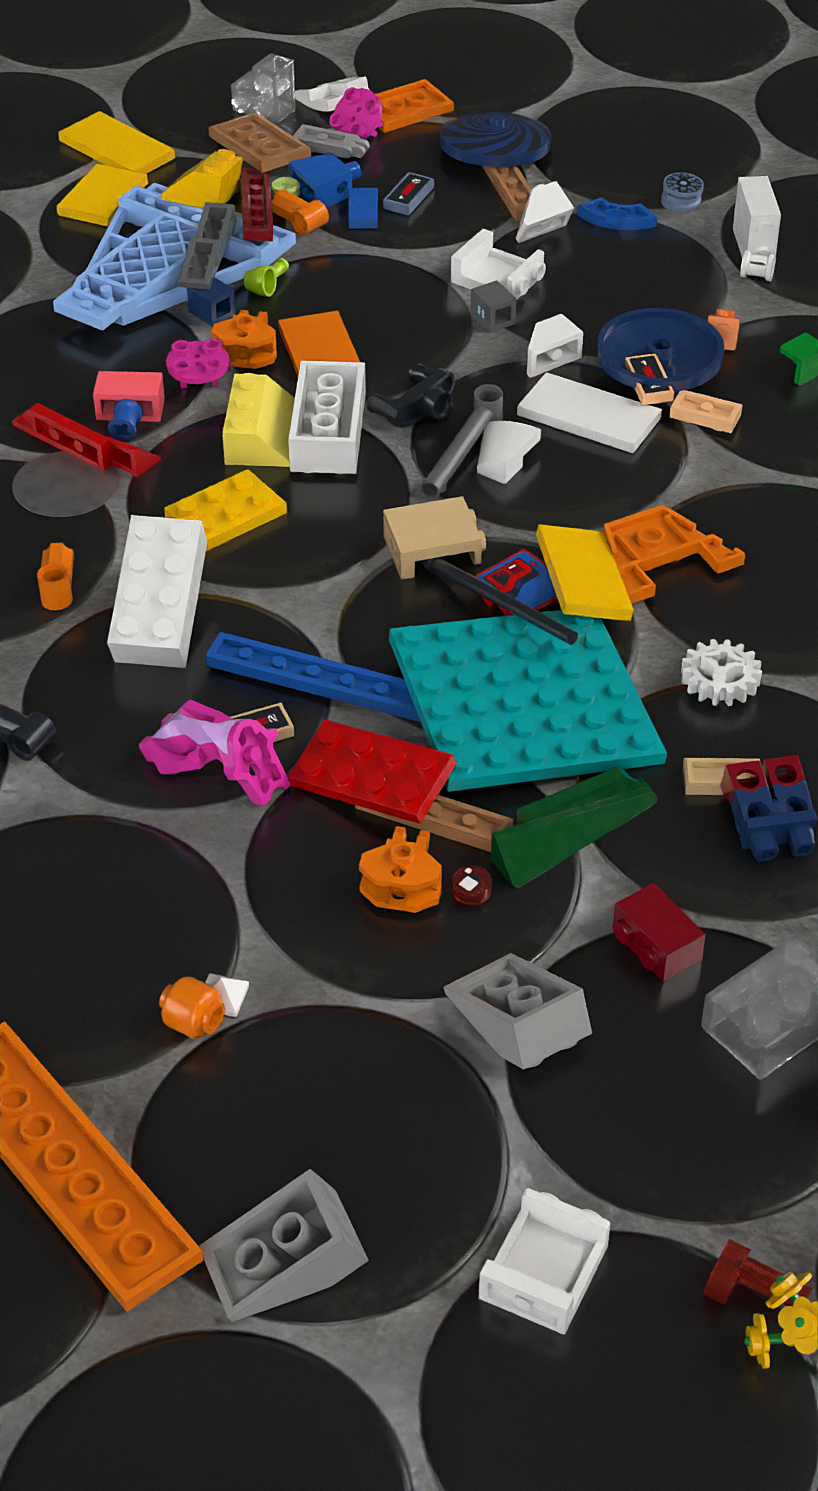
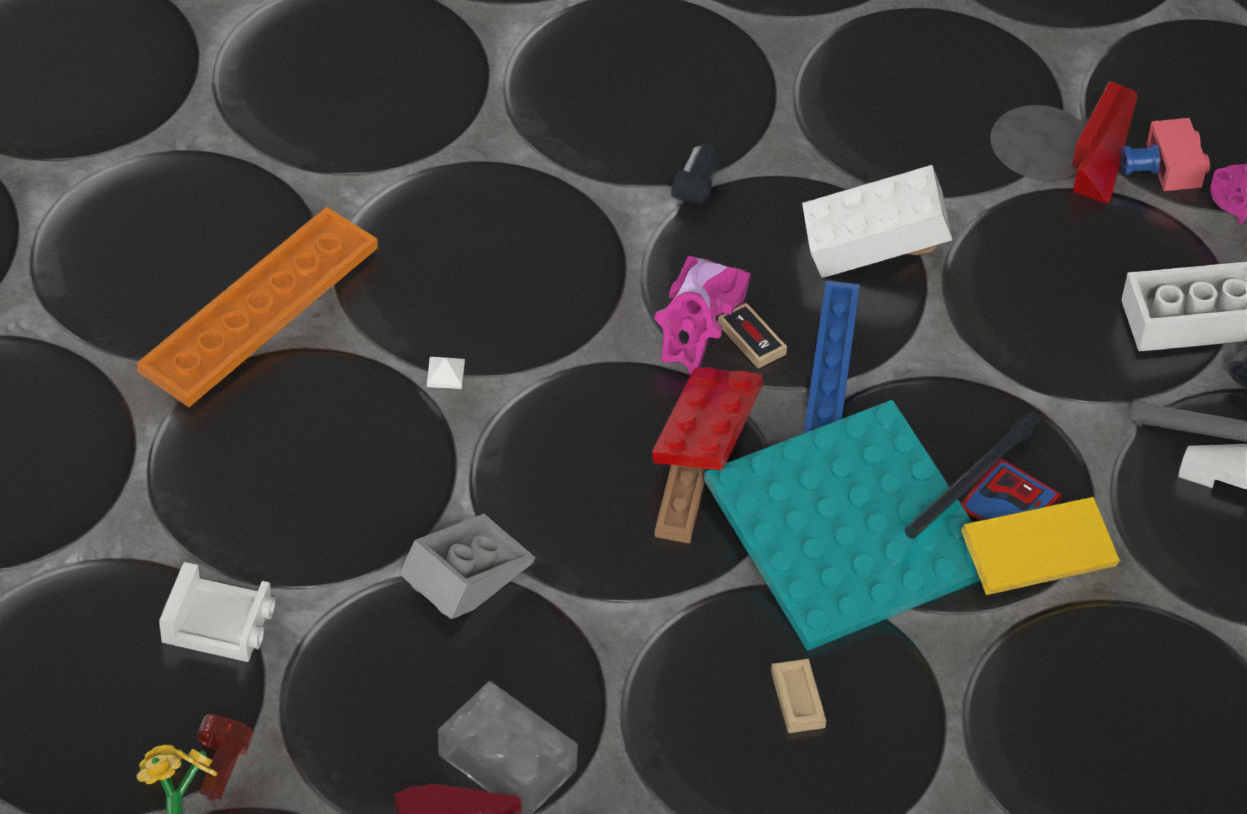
camera: 75 degrees right, 5 degrees up
orange piece [37,543,74,610] -> none
orange head [159,977,225,1039] -> none
yellow plate [164,469,287,551] -> none
light grey slope [199,1169,369,1322] -> none
light yellow slope [223,373,295,467] -> none
orange hinge [359,826,442,913] -> none
tan panel [383,496,486,580] -> none
clear red tile [452,866,492,905] -> none
dark green wedge [491,767,657,888] -> none
orange wing [603,504,745,604] -> none
dark red brick [612,883,706,982] -> none
white gear [681,639,762,706] -> none
dark blue hips [720,755,817,862] -> none

